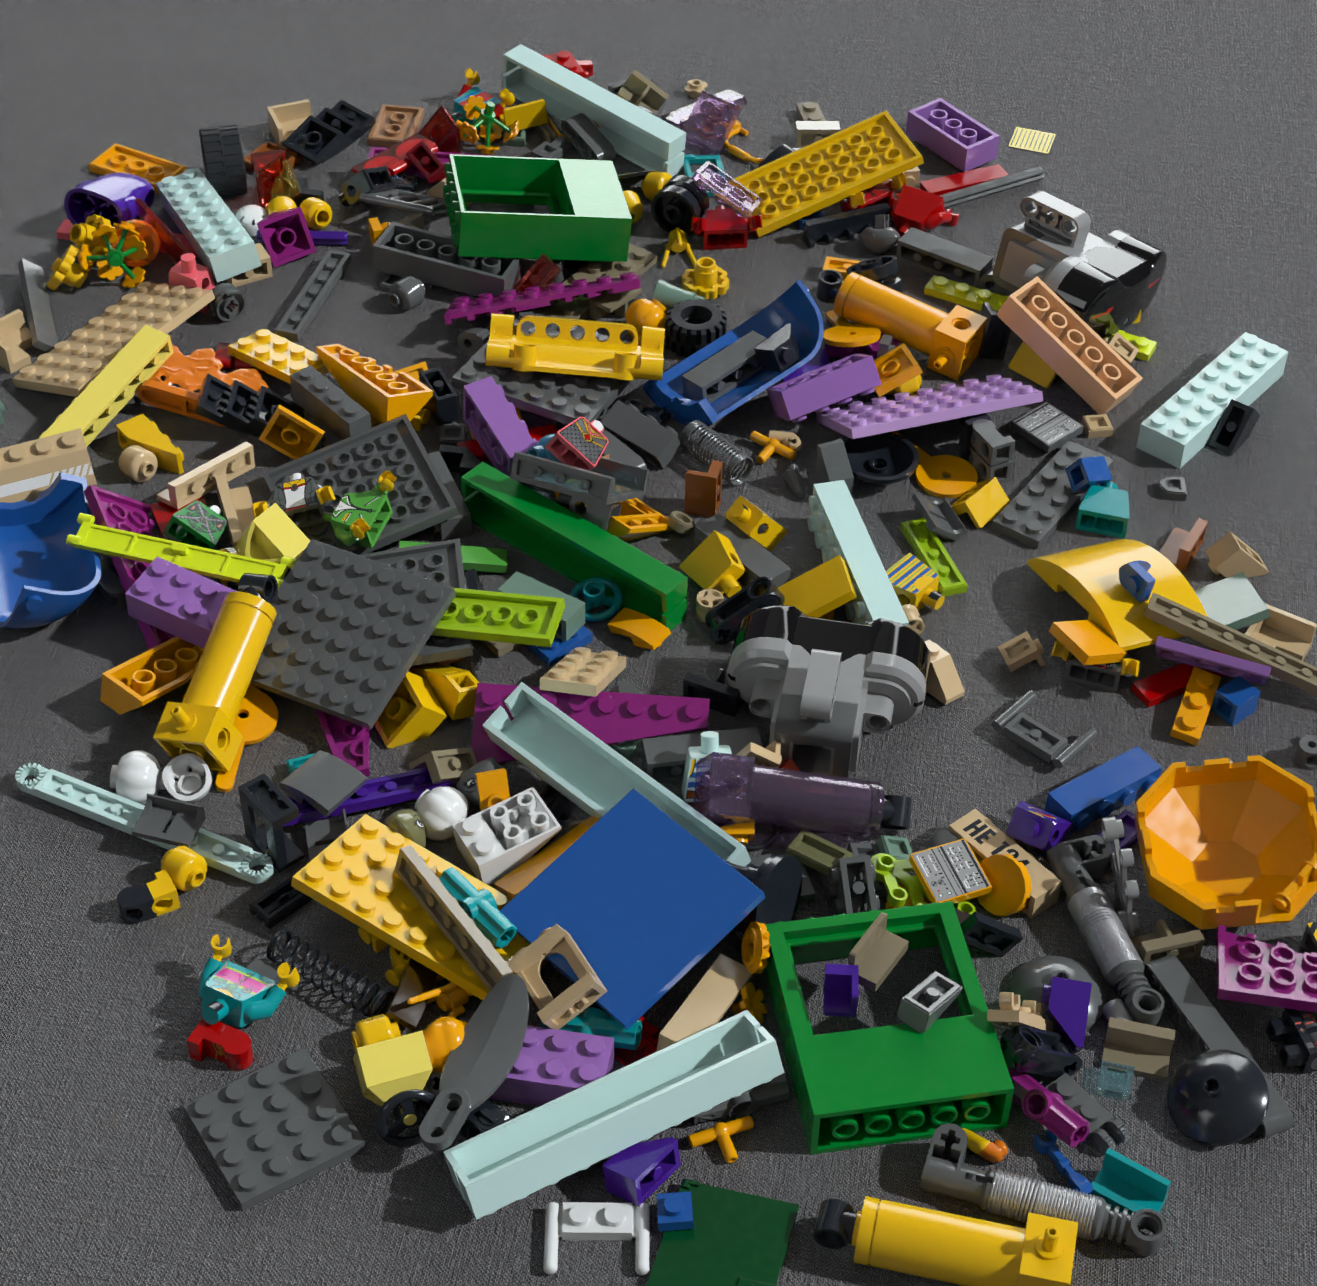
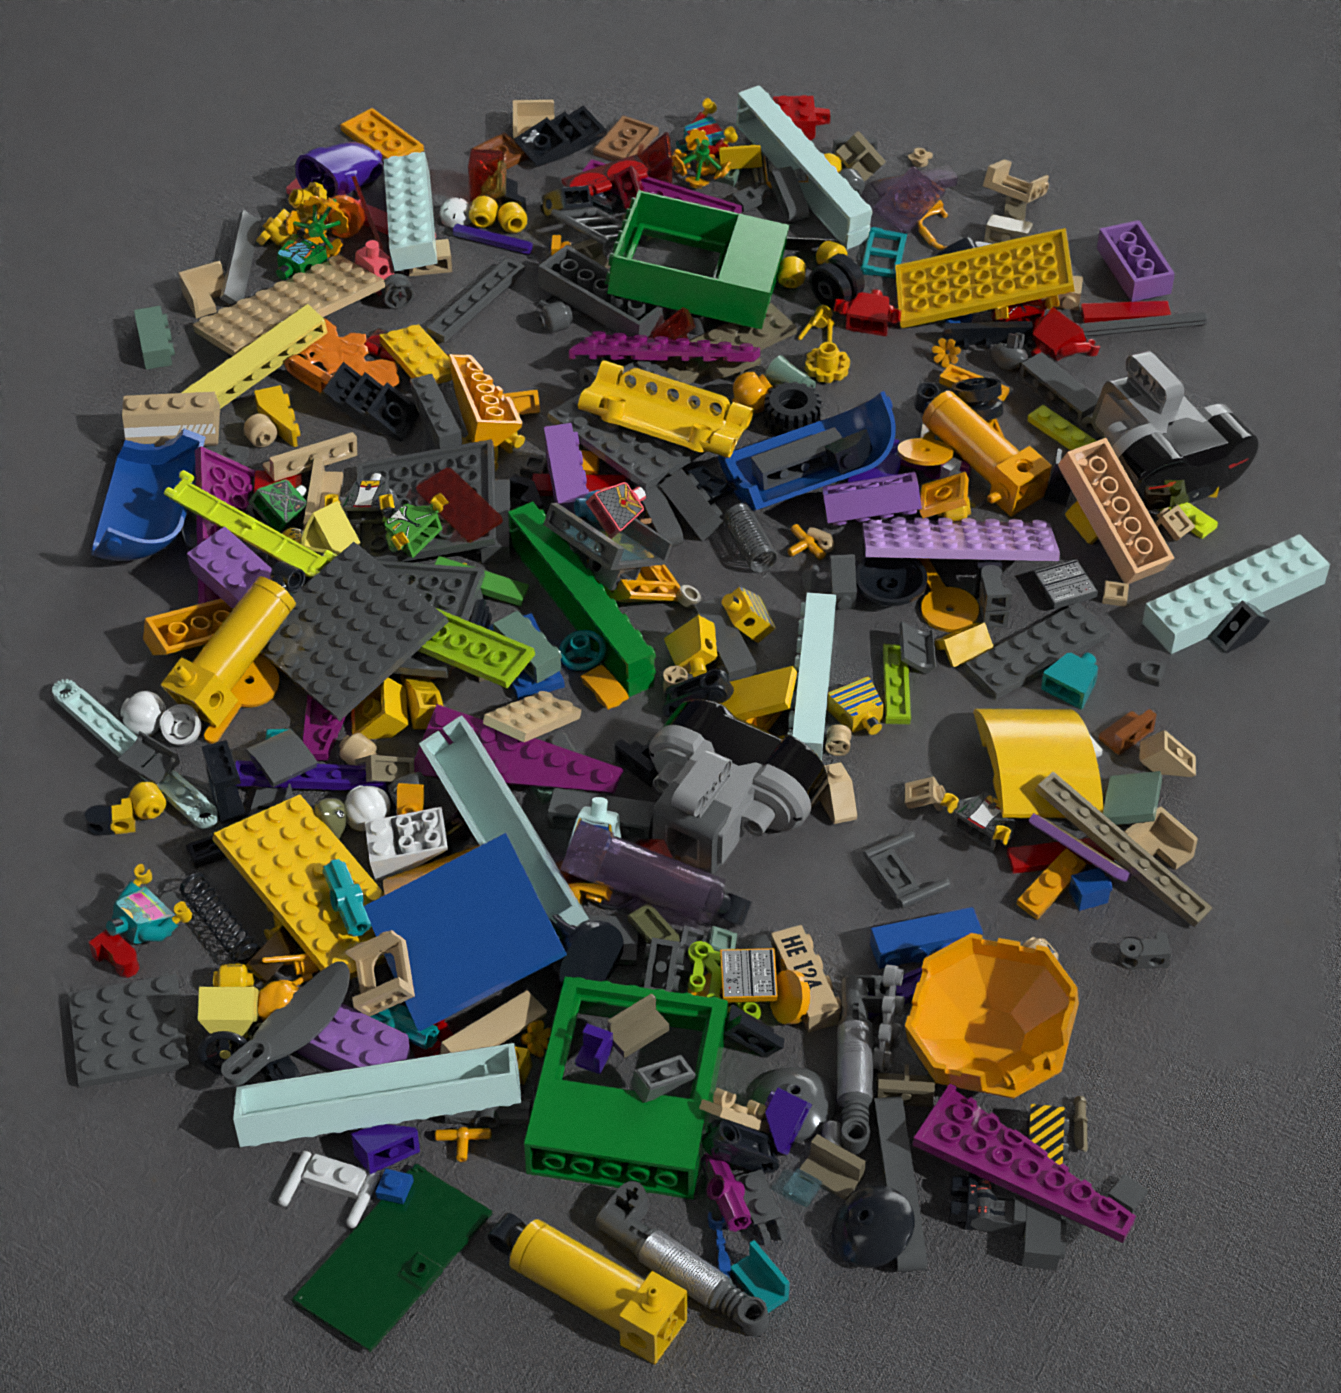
camera: 20 degrees right, 5 degrees up
black tyre [199,124,248,196] -> none
magenta slope [257,207,316,268] -> none
light orange slope [259,405,325,460] -> none
dark tan plate [394,845,513,991] -> none
black brick [418,367,460,424] -> none
dark orange panel [684,460,723,517] -> none
clear purple plate [691,160,763,219] -> none
tan bracket [733,740,782,779] -> none
light orange gear [741,922,771,974] -> none
arm [962,1128,1008,1163] -> none
dark purple torso [1006,801,1073,851] -> none
light yellow sticker [1008,127,1056,154] -> none
light orange tile [1049,620,1127,665] -> none
blue brick [1065,456,1113,493] -> none
blue plate [1119,560,1156,603] -> none
none -> torso [276,234,327,280]
none -> tan head [339,733,378,766]
none -> clear red piece [416,467,503,543]
none -> light orange plant [932,338,961,368]
none -> tan panel [983,159,1049,203]

